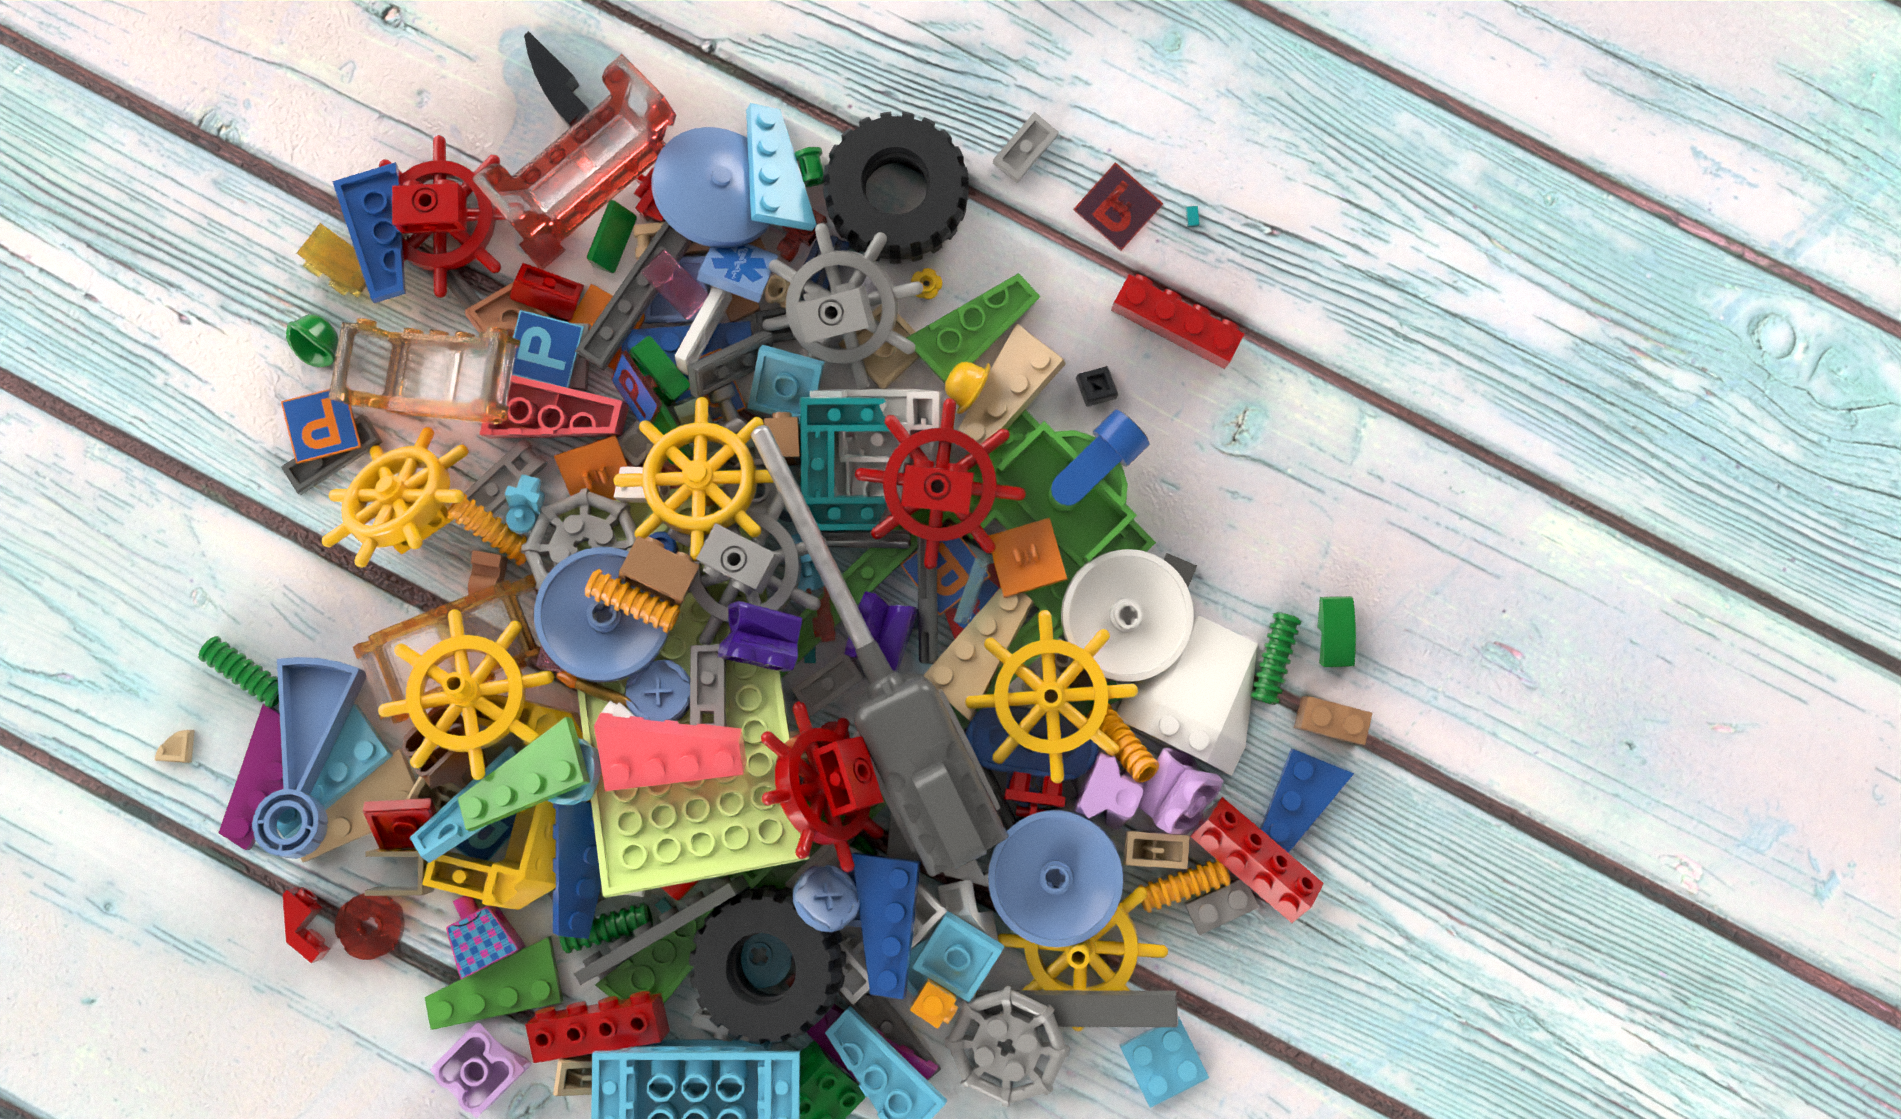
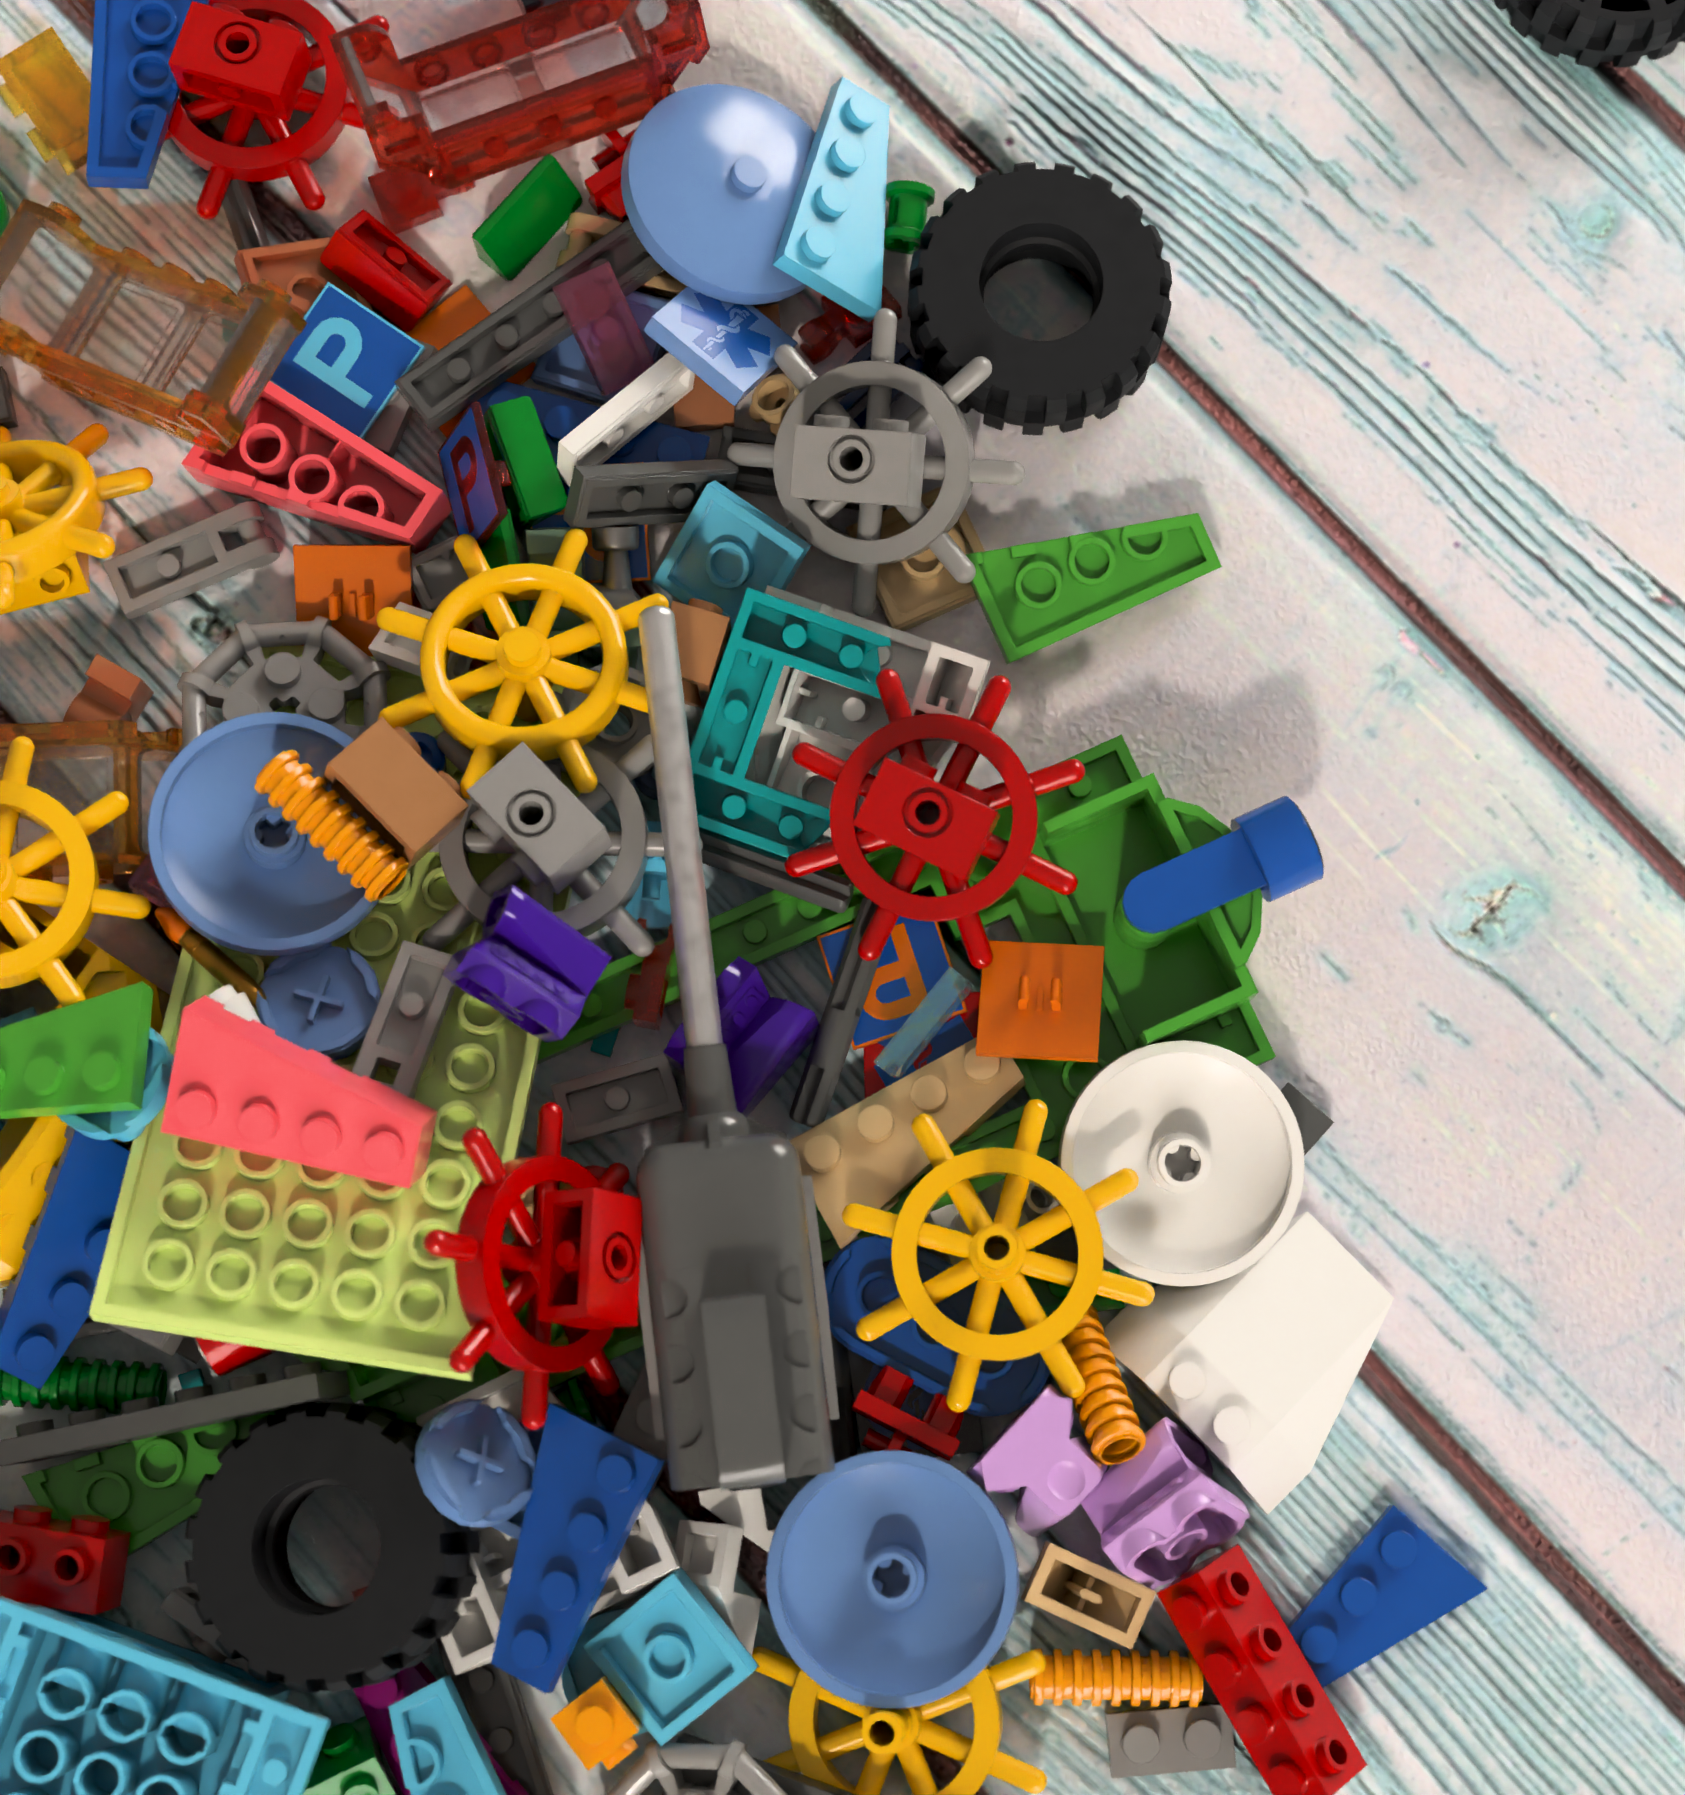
camera: 20 degrees right, 5 degrees down
light orange piece [447,493,527,566] -> none
medium azure hips [505,474,545,534] -> none
medium azure plate [741,933,793,989] -> none
yellow plate [911,268,943,300] -> none
yellow hat [944,362,991,414] -> none
tan wing [958,323,1066,444] -> none
light grey plate [993,112,1059,183] -> none
clear red piece [1073,162,1163,251] -> none
black tile [1076,366,1118,407] -> none
red brick [1111,274,1245,369] -> none
teal piece [1186,206,1200,227] -> none
green piece [1250,612,1302,705] -> none
medium nougat brick [1294,696,1373,745] -> none
green slope [1317,596,1356,667] -> none

